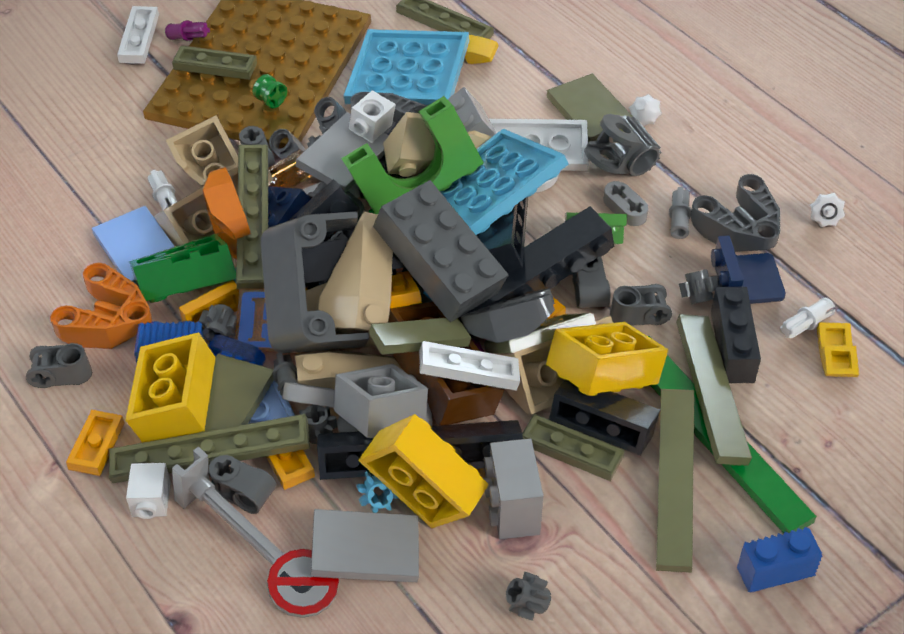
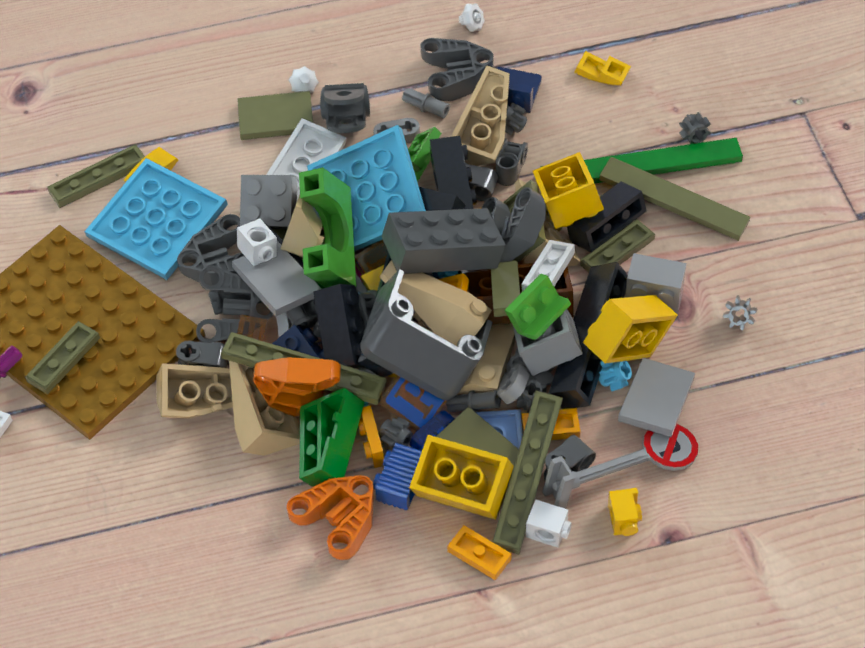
camera: 65 degrees left, 5 degrees up
dark grey piece [26,343,93,388] -> none
light blue tile [92,206,175,284] -> none
white axle [147,169,178,210] -> none
green wheel [252,74,288,109] -> none
tile [676,314,752,465] -> none
black brick [711,287,761,383] -> none
blue brick [737,527,823,593] -> none
white axle [780,298,835,338] -> none
none -> tan wedge [451,66,510,166]
none -> bright green bracket [504,274,571,340]
none -> yellow brick [608,488,642,536]
none -> dark grey gear [679,112,711,144]

